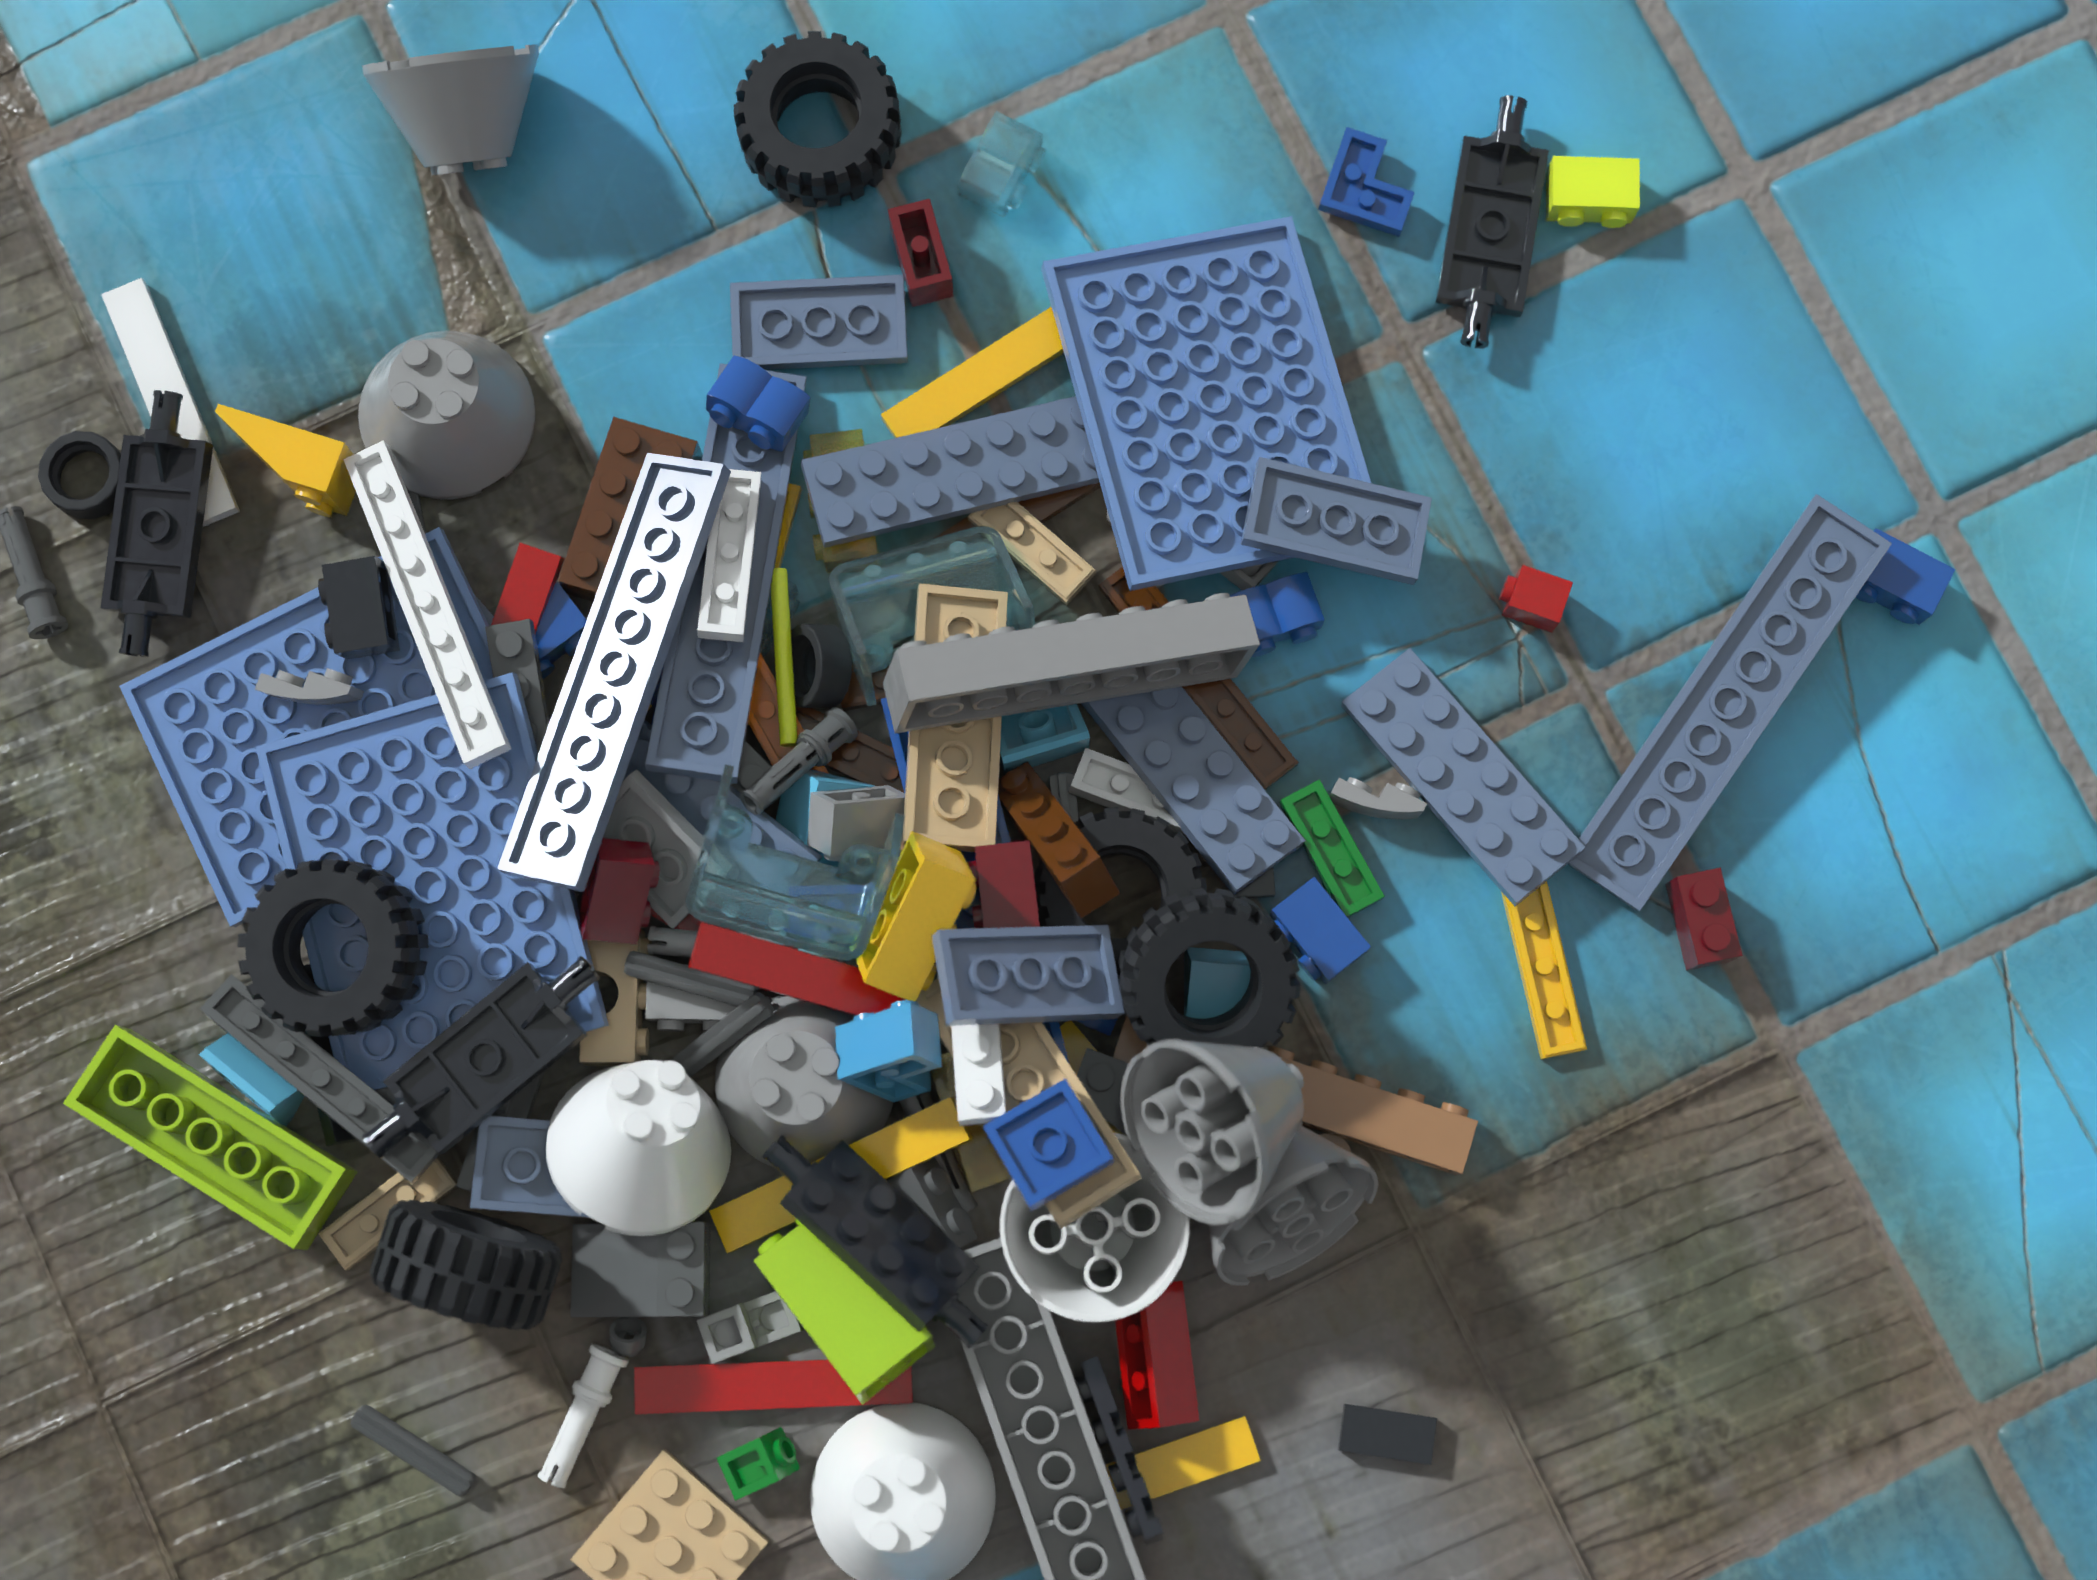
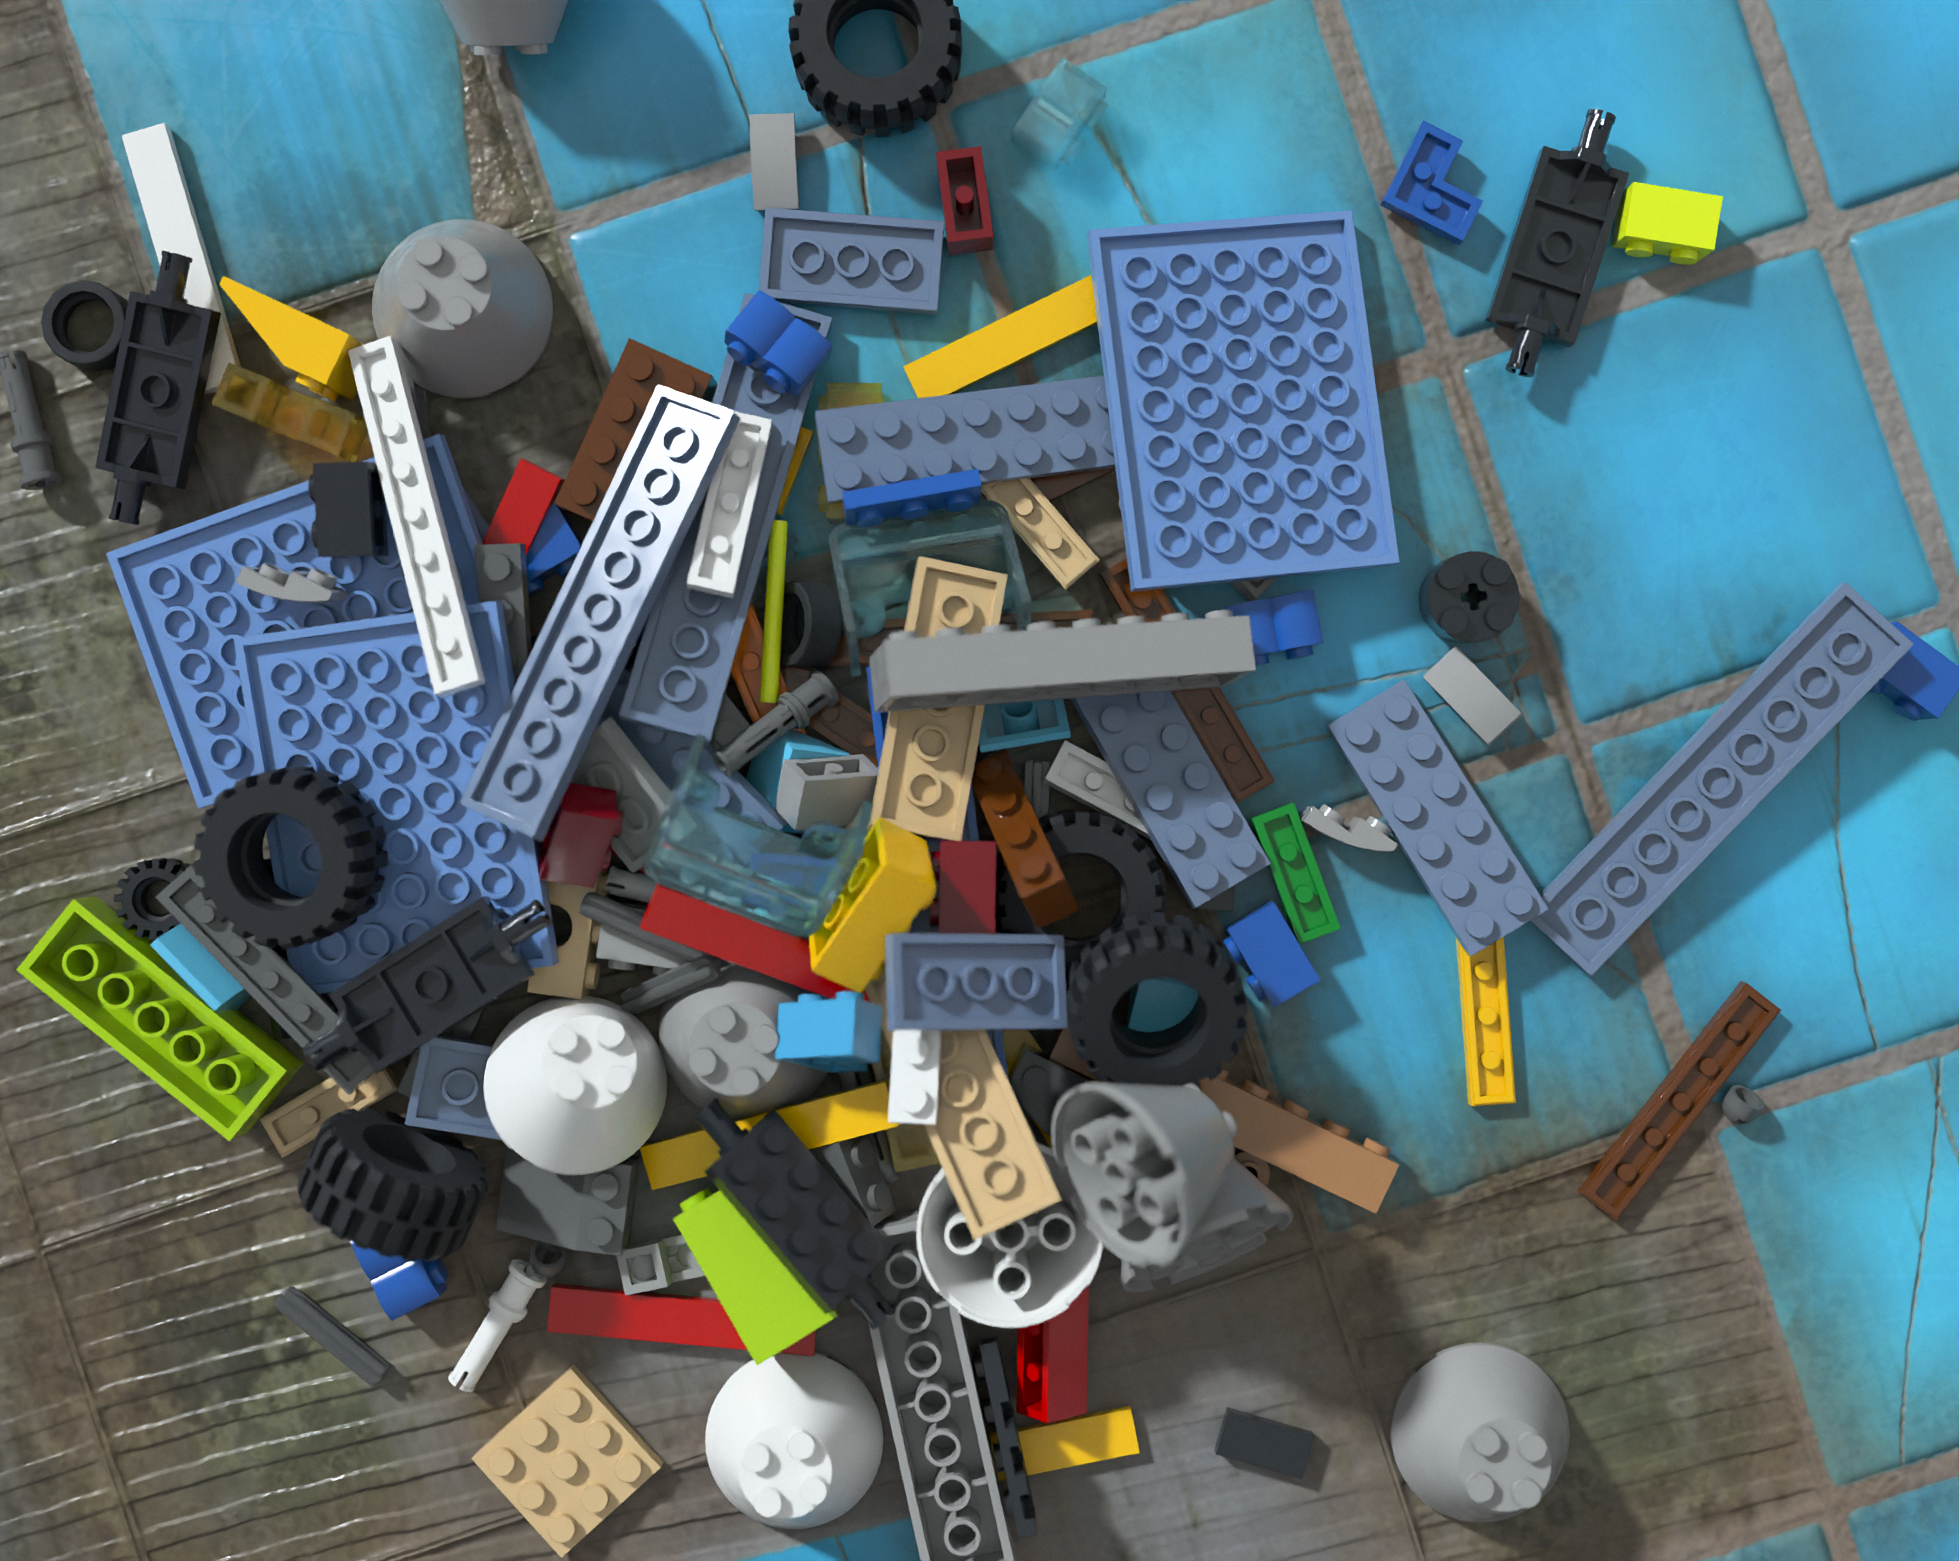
camera: 10 degrees right, 10 degrees up
green bracket [716,1427,800,1501] -> none
blue plate [983,1078,1115,1211] -> none
sand blue plate [1241,457,1432,585] -> none
red brick [1499,565,1573,633] -> none
dark red brick [1665,867,1743,971] -> none
none -> black tyre [114,858,190,940]
none -> clear yellow arch [212,362,368,462]
none -> blue brick [351,1242,448,1321]
none -> light grey slope [749,113,800,210]
none -> blue plate [842,469,982,527]
none -> light grey cone [1390,1342,1570,1523]
none -> black brick [1419,551,1519,644]
none -> light grey slope [1422,646,1523,746]
none -> reddish brown tile [1577,981,1781,1221]
none -> dark grey hinge [1722,1085,1764,1124]

